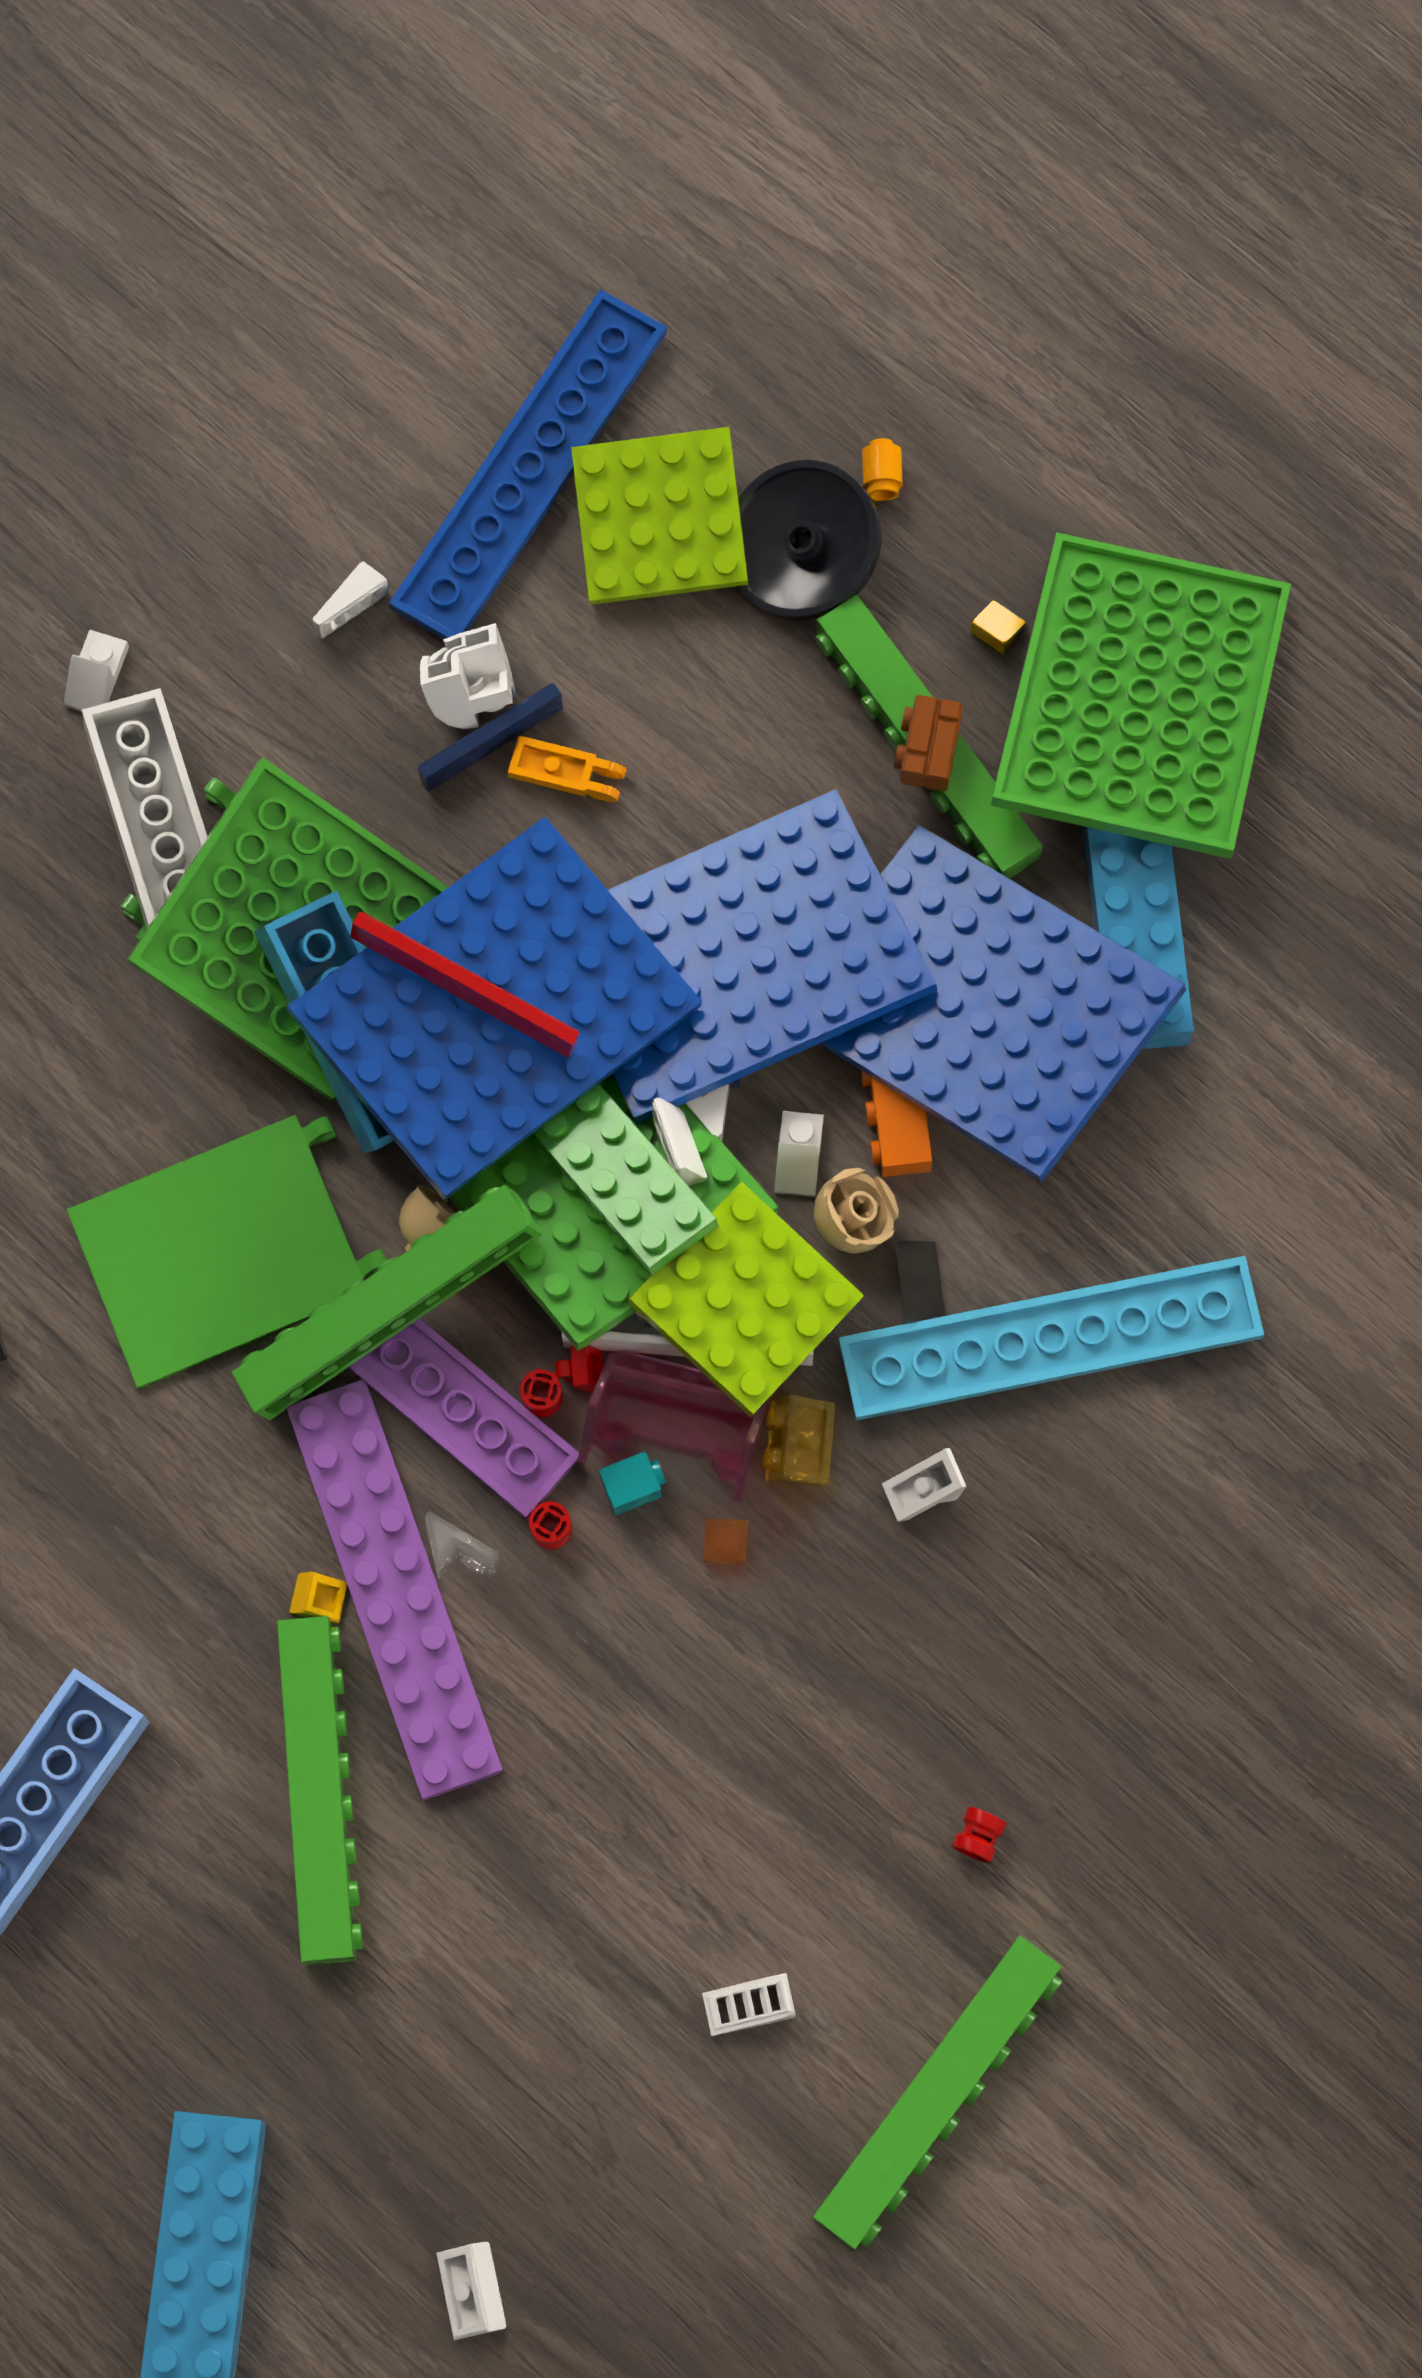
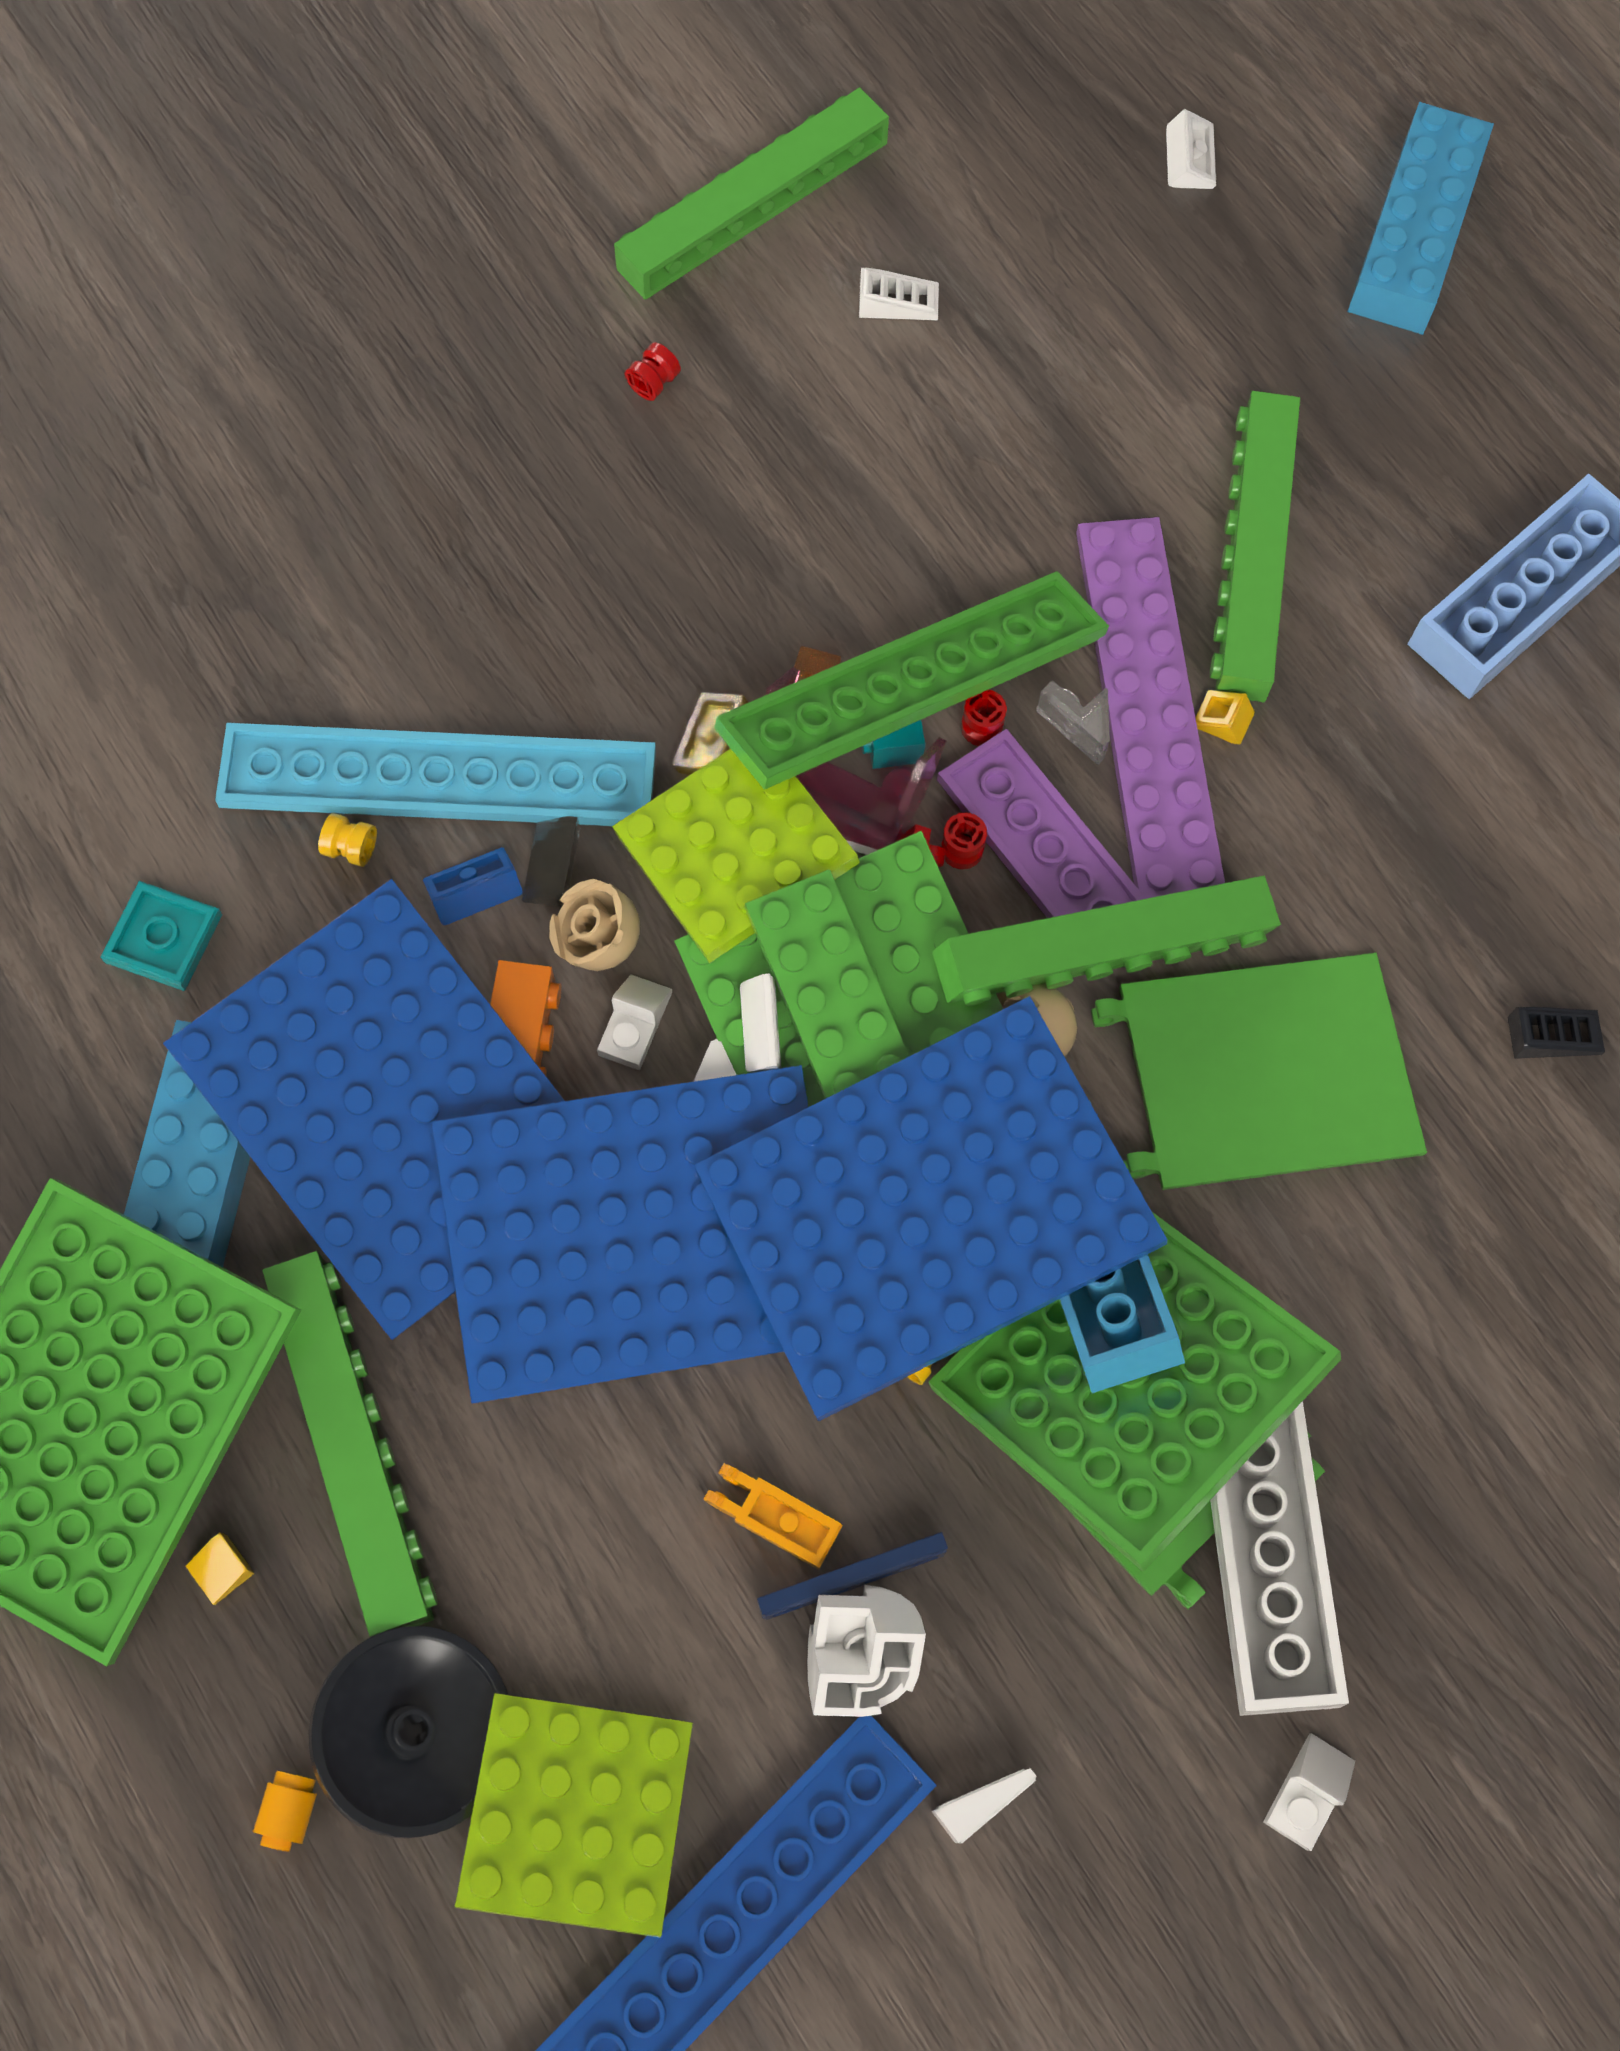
camera: 170 degrees left, 5 degrees down
red tile [350,911,580,1058] -> none
white slope [882,1448,966,1522] -> none
dark orange brick [894,695,964,792] -> none
none -> teal tile [100,881,223,991]
none -> yellow wheel [318,813,377,867]
none -> blue slope [423,847,523,925]
none -> bright green plate [714,571,1109,790]

